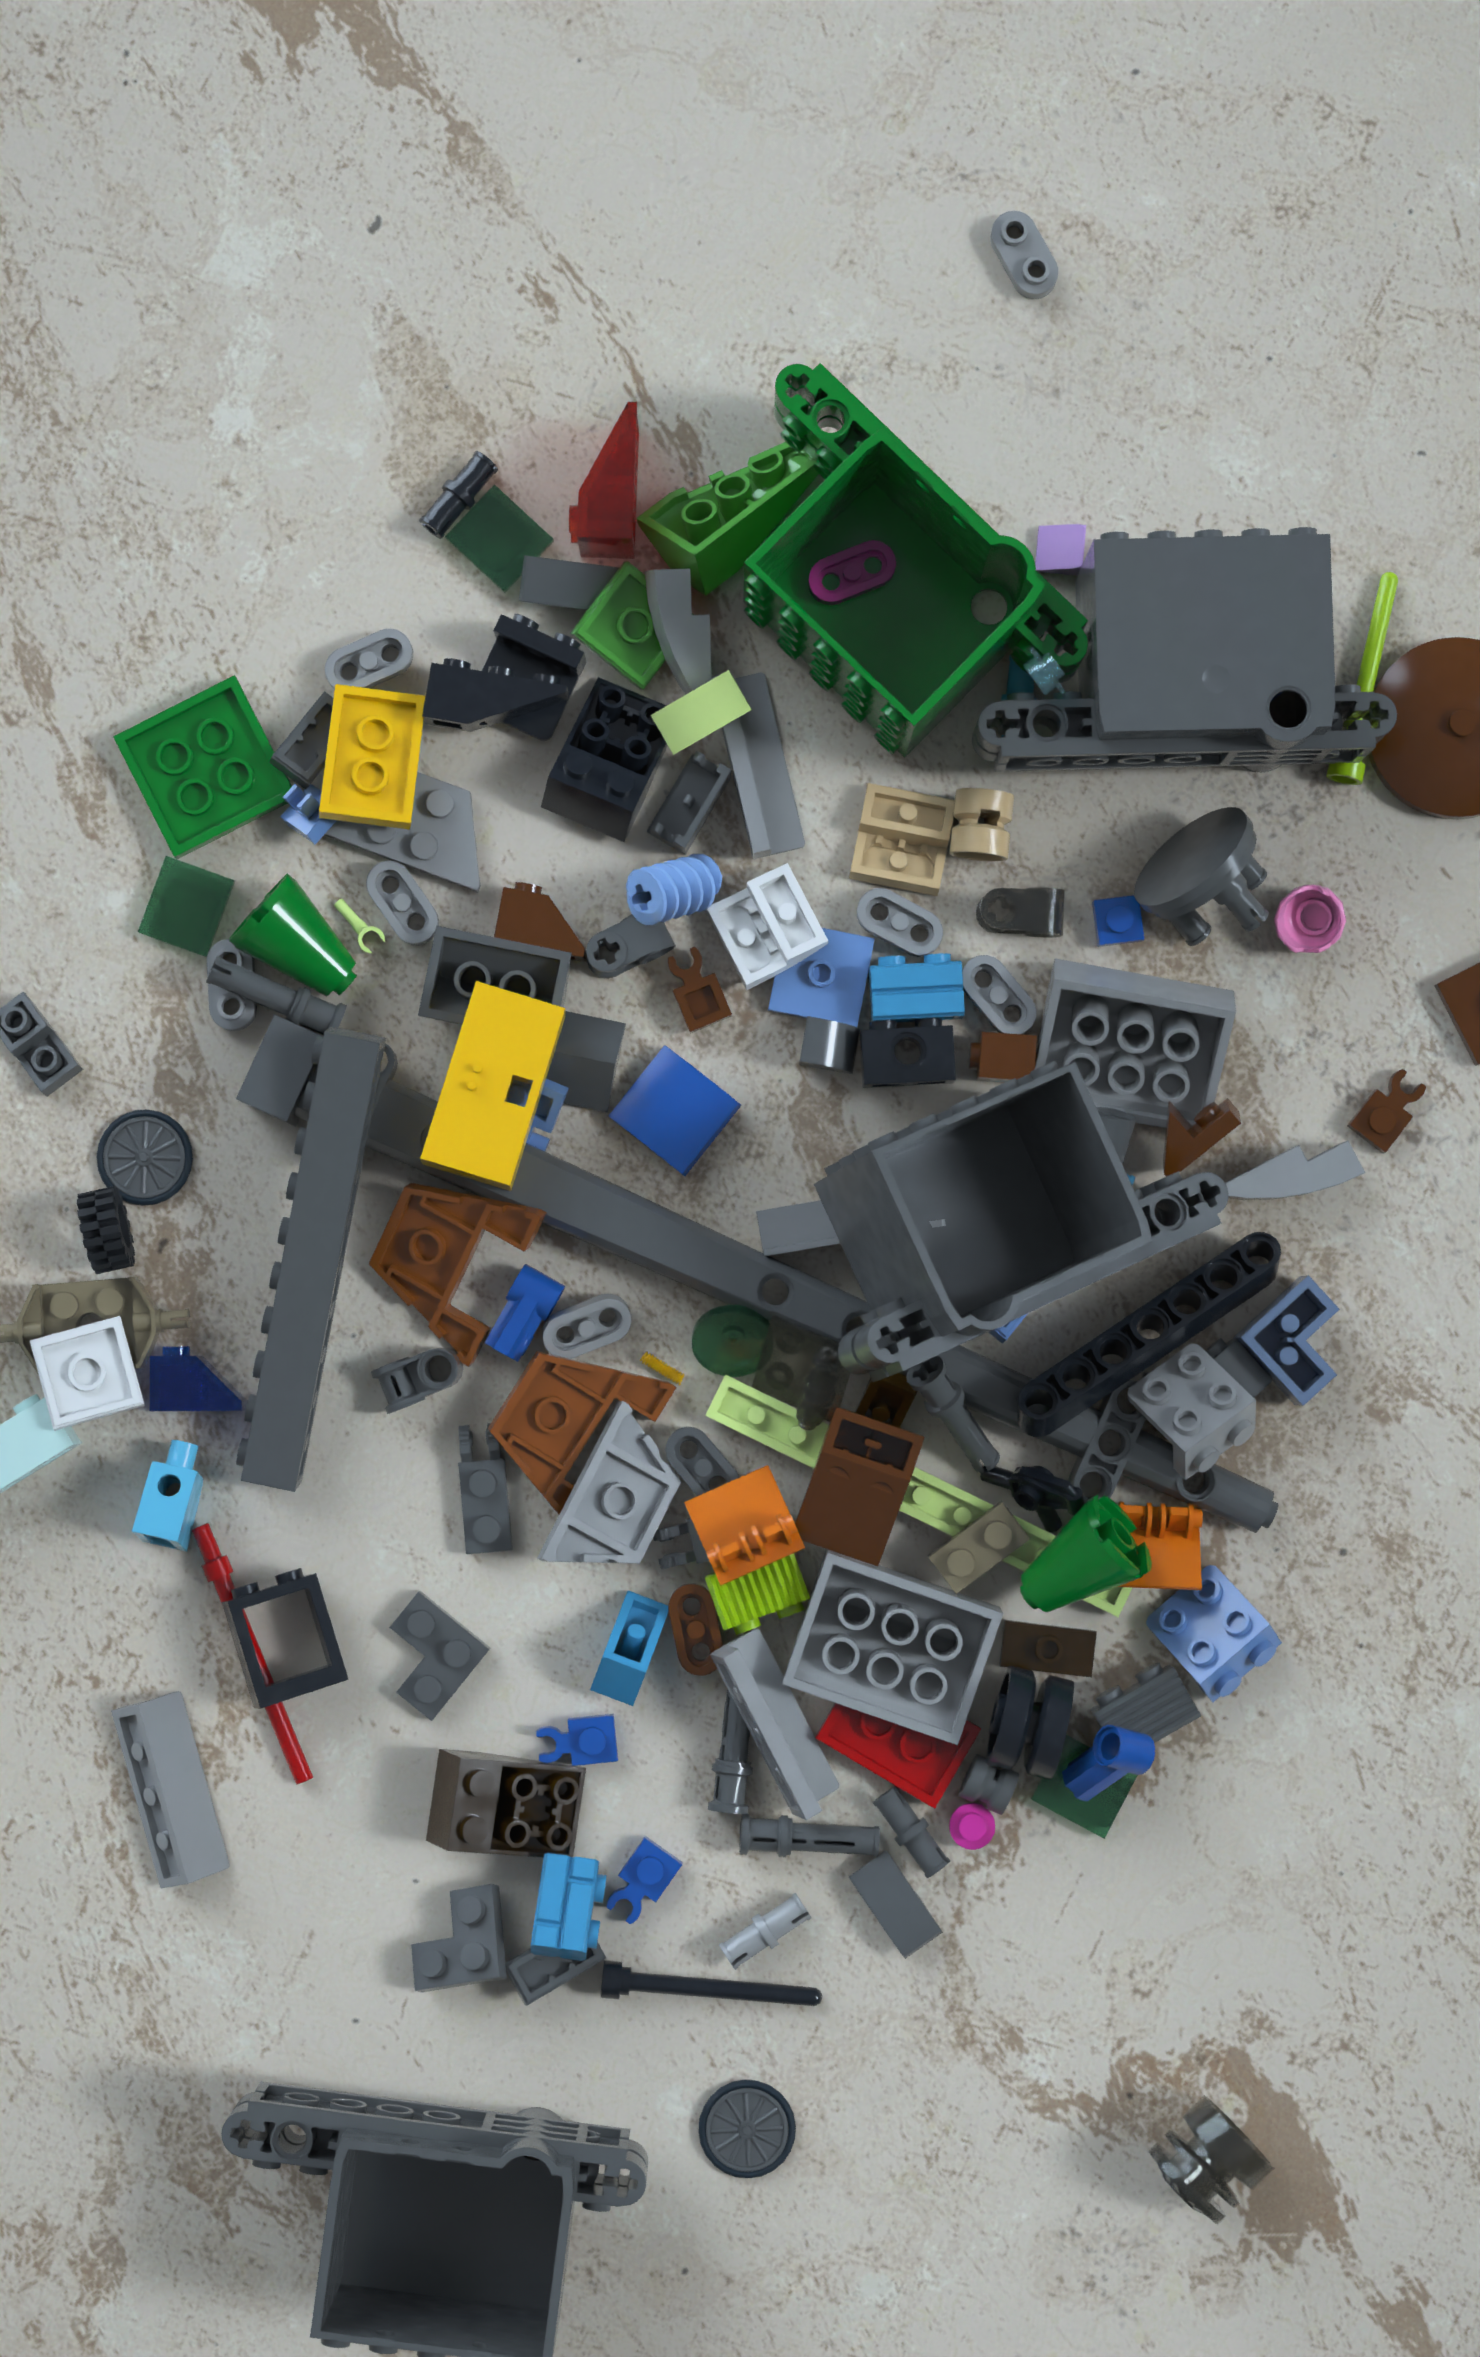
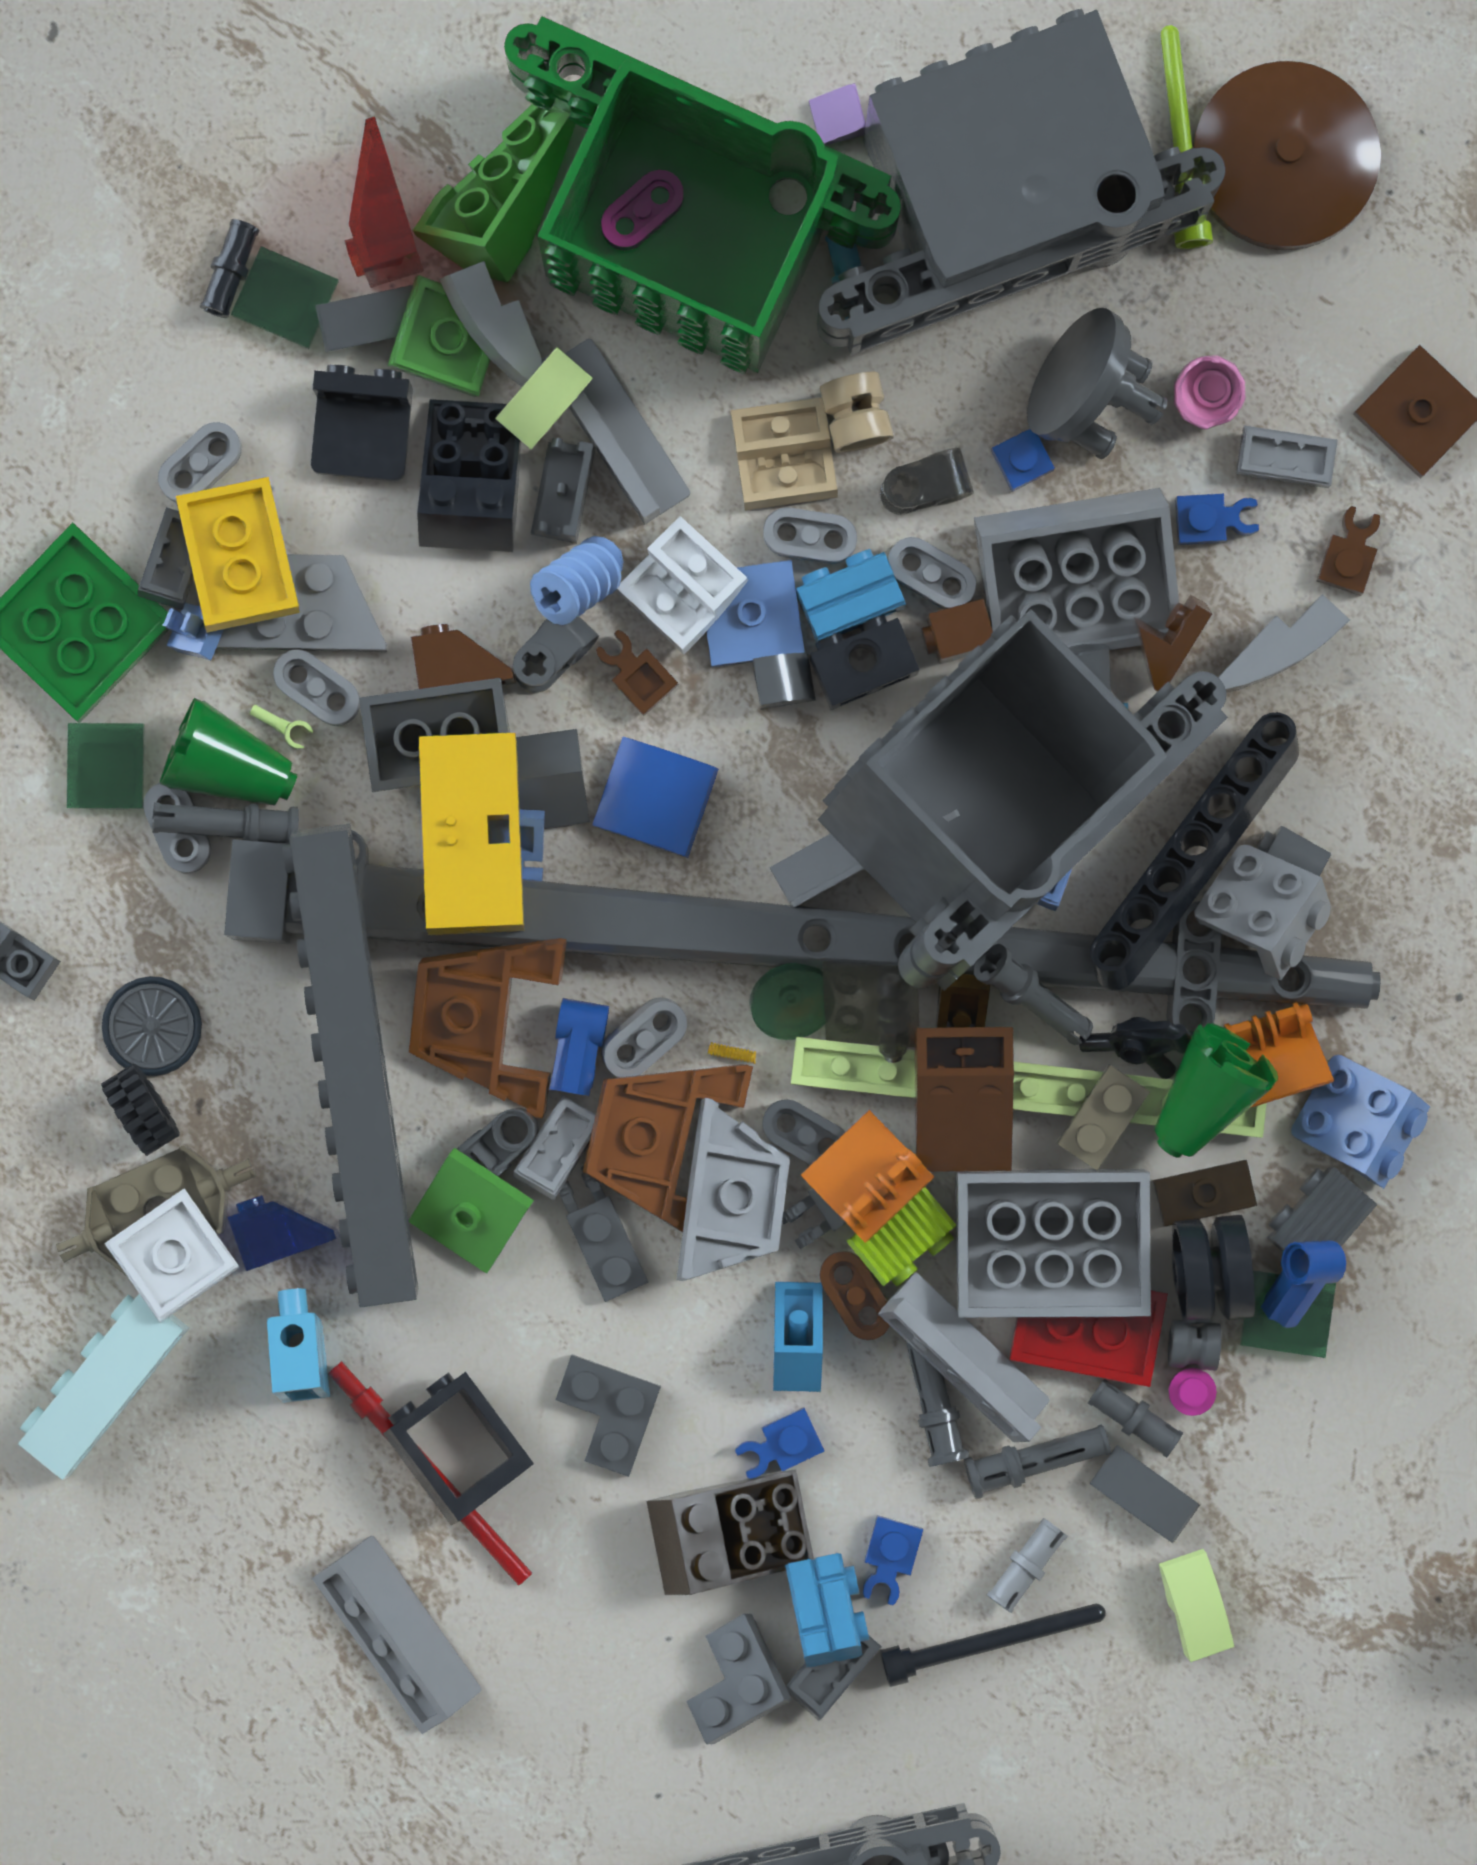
camera: 20 degrees left, 0 degrees up
black slope [422,658,569,732] -> none
dark grey wheel [698,2080,796,2178] -> none
clear light blue plate [1023,646,1066,695] -> none
sand blue brick [1233,1275,1340,1406] -> none
none -> bright green plate [409,1148,534,1274]
none -> light grey plate [513,1095,596,1200]
none -> yellowish green slope [1159,1549,1235,1662]
none -> blue plate [1175,493,1259,545]
none -> light grey plate [1236,426,1338,488]

